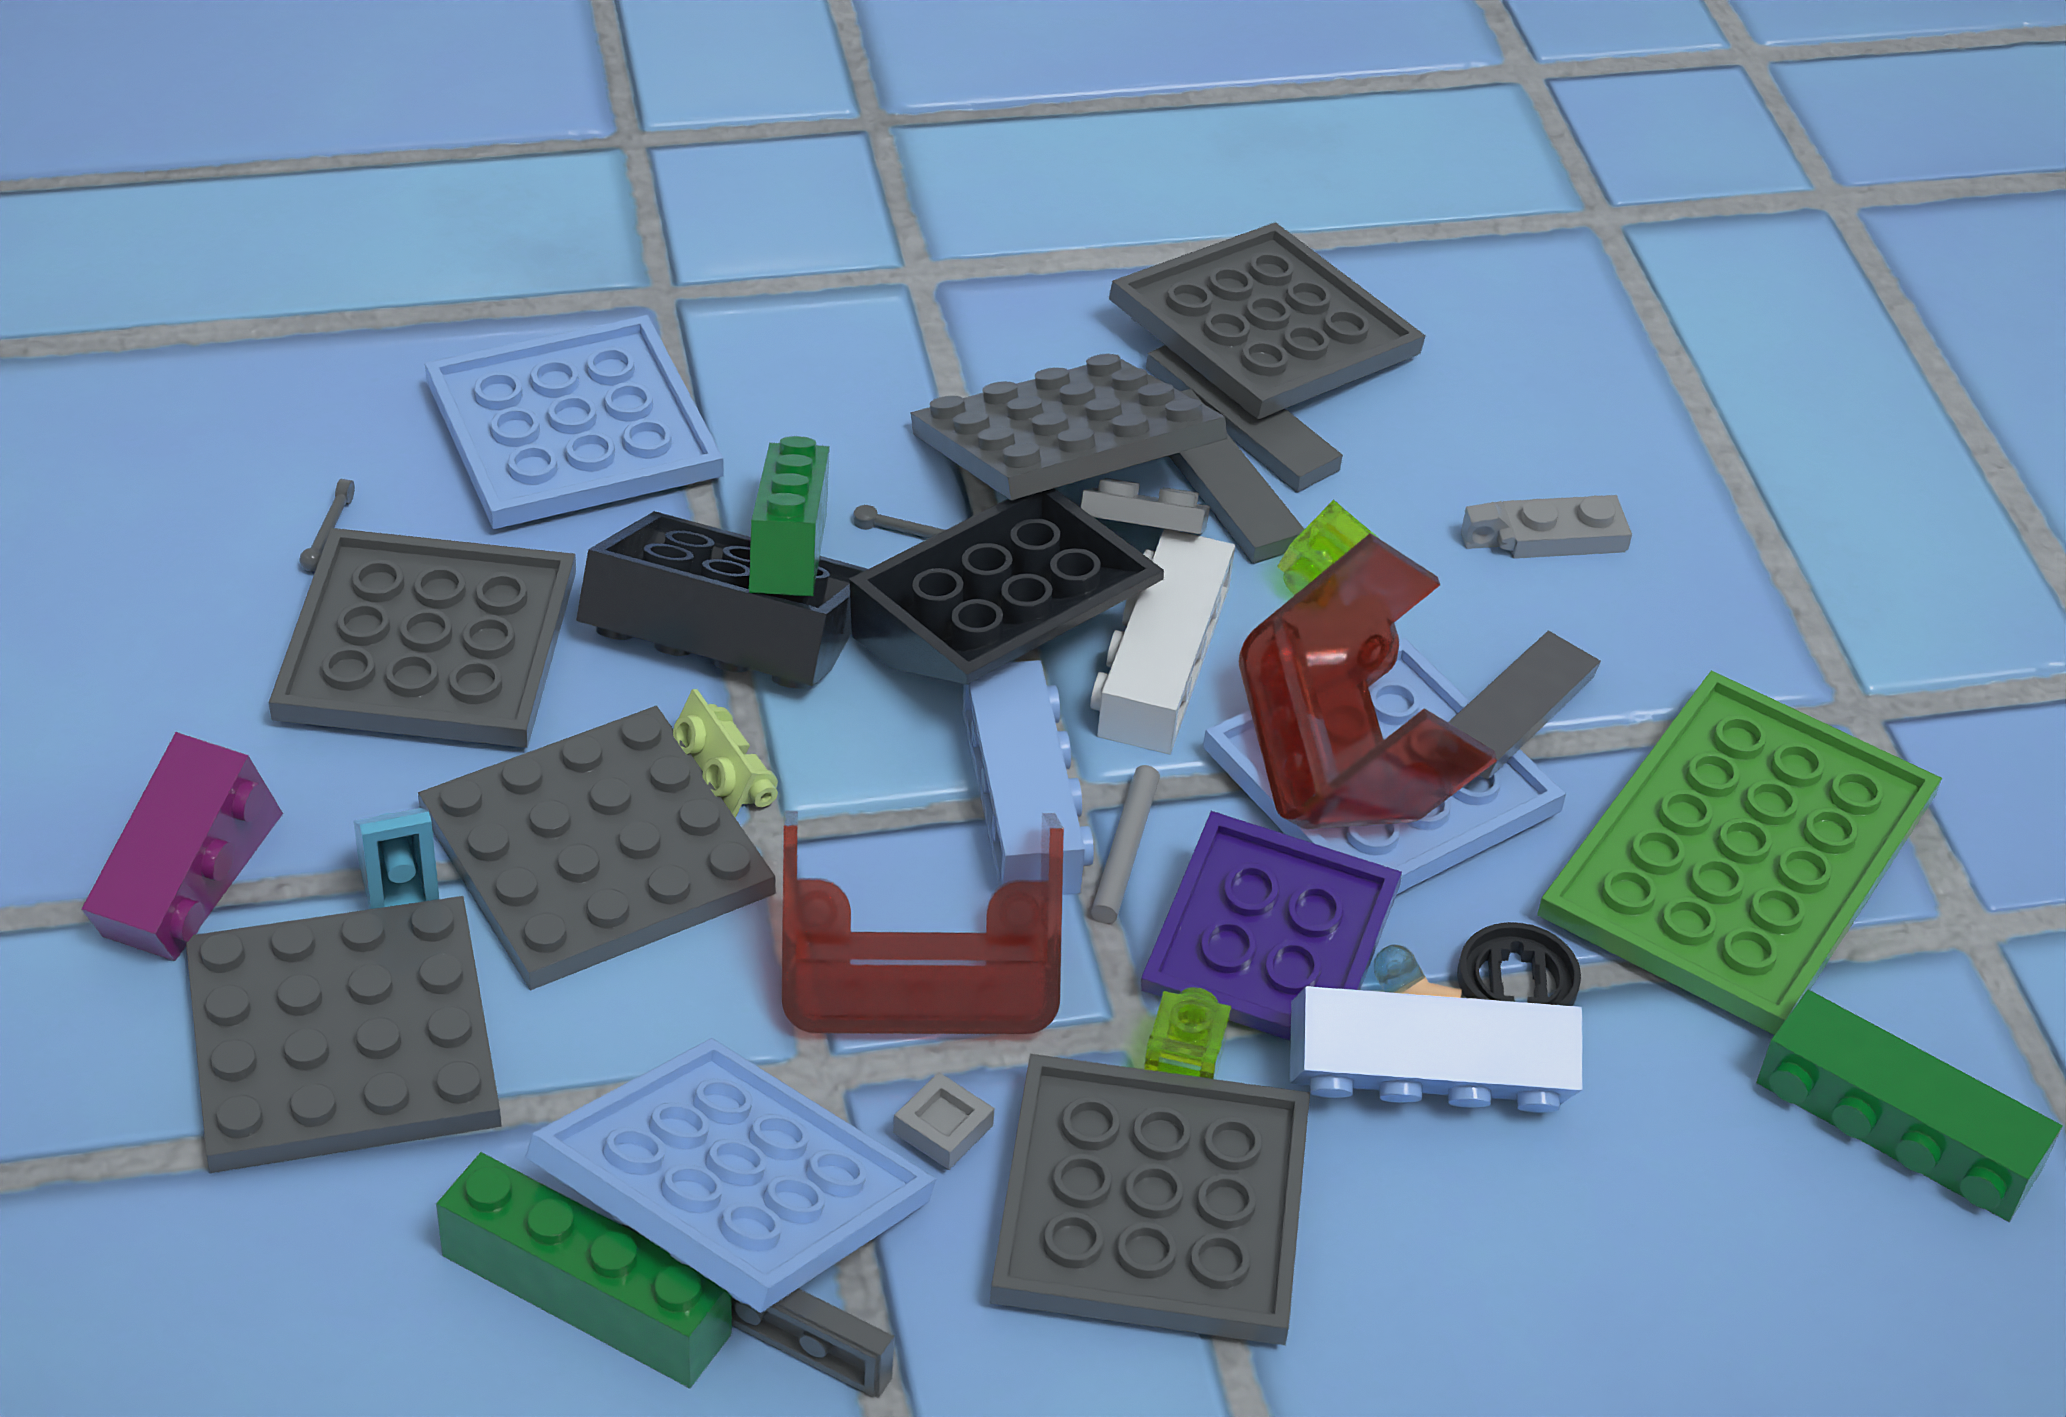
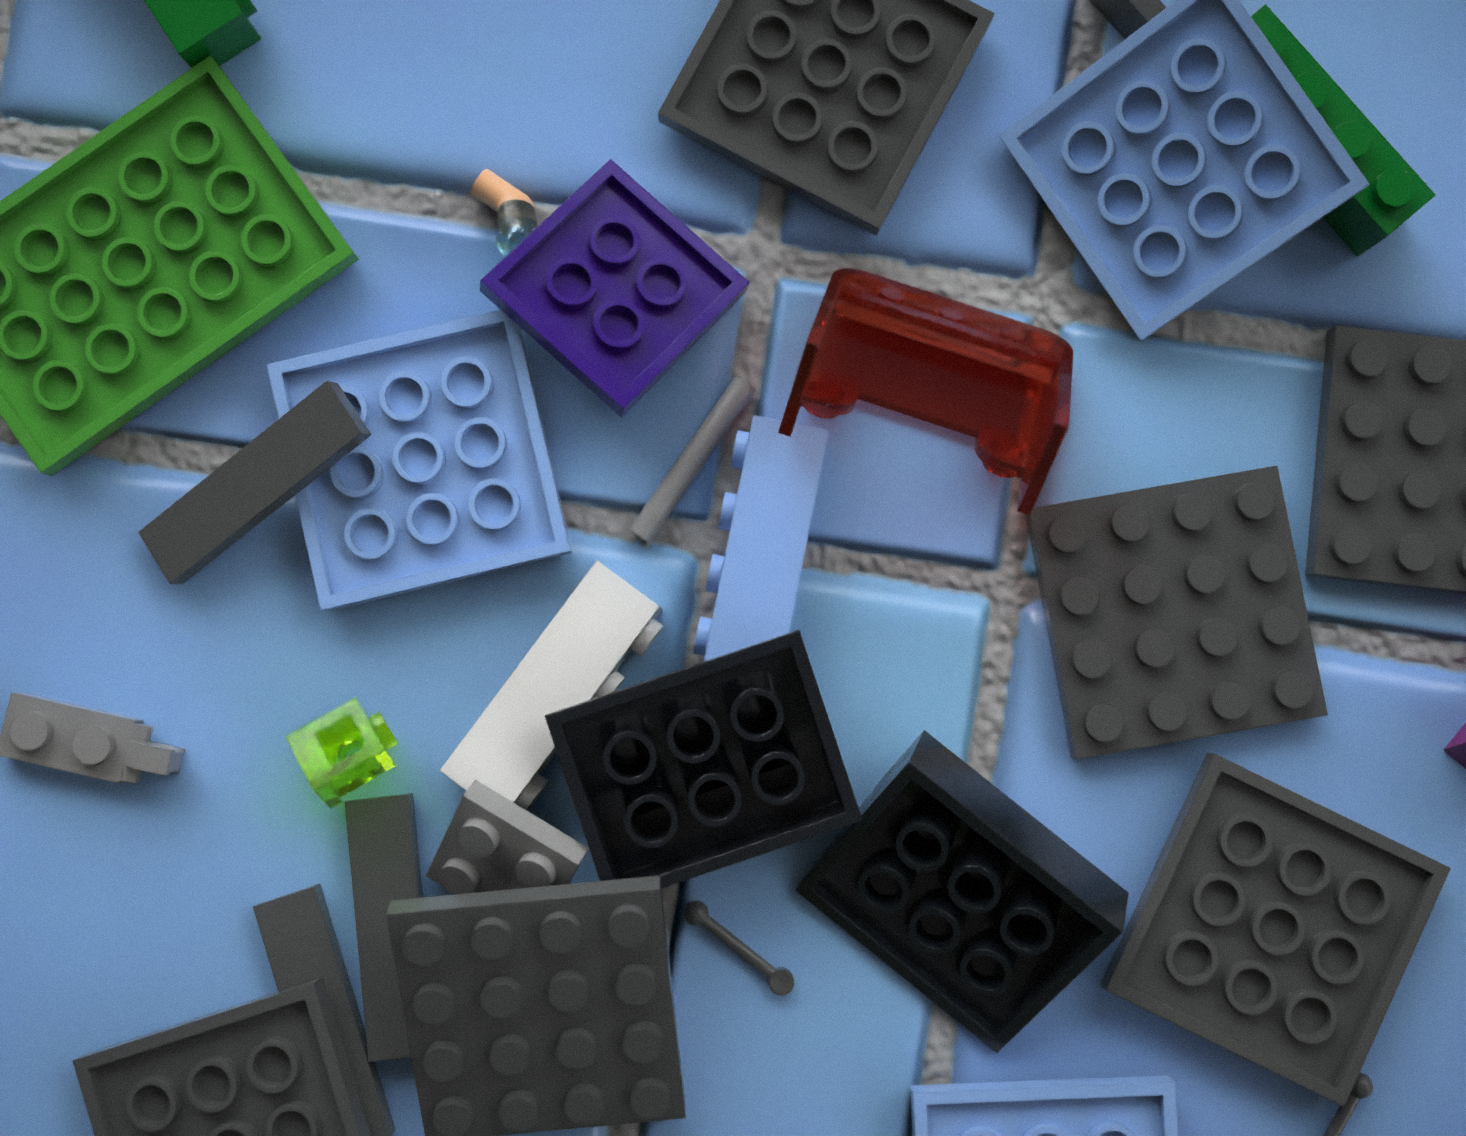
camera: 155 degrees left, 40 degrees up
medium azure slope [353,808,439,909] -> none
yellowish green hinge [673,689,778,818] -> none
green brick [749,436,830,596] -> none
light grey plate [893,1072,995,1170] -> none
clear neon green brick [1144,987,1231,1079] -> none
clear red windscreen [1239,533,1498,830] -> none
light blue brick [1290,986,1582,1112] -> none
black piece [1457,922,1581,1006] -> none

